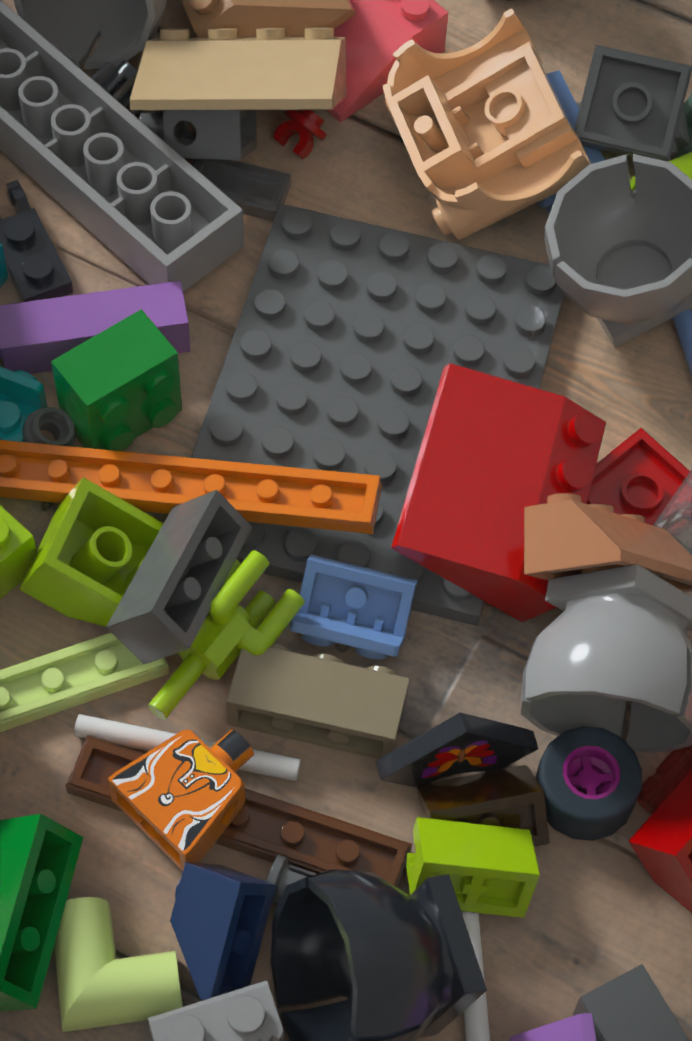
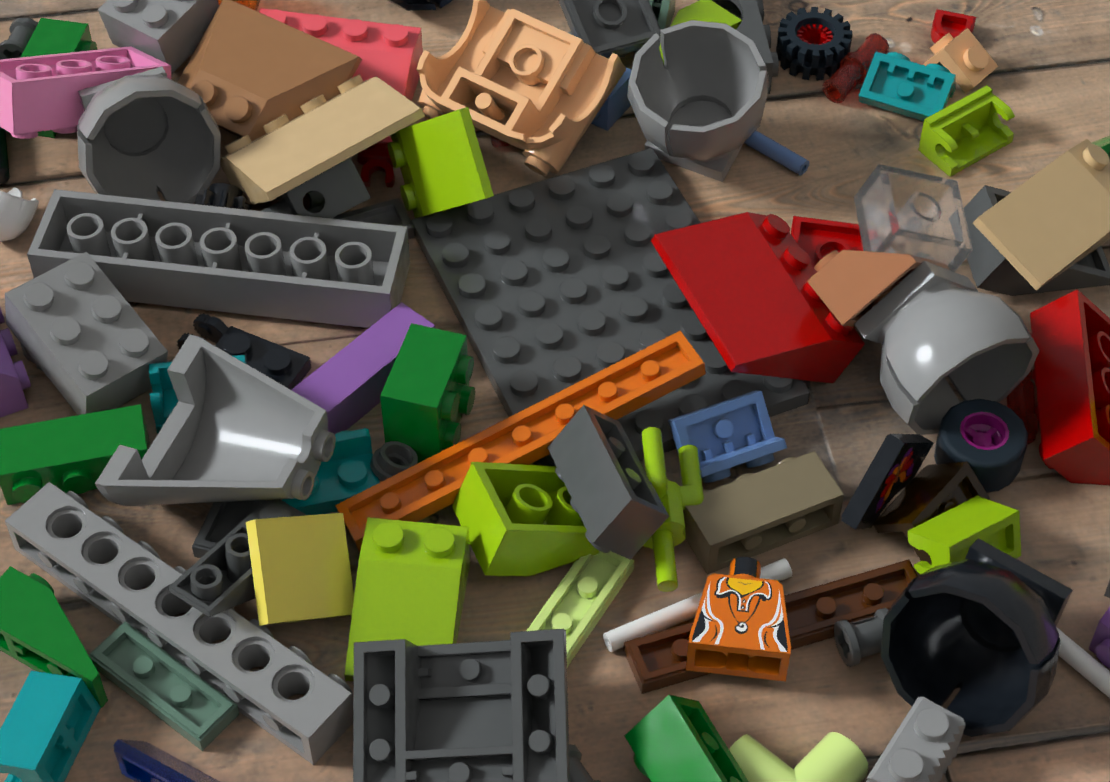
camera: 35 degrees left, 10 degrees down
dark blue slope [170,862,276,1000] -> none
none -> lime slope [388,107,494,218]

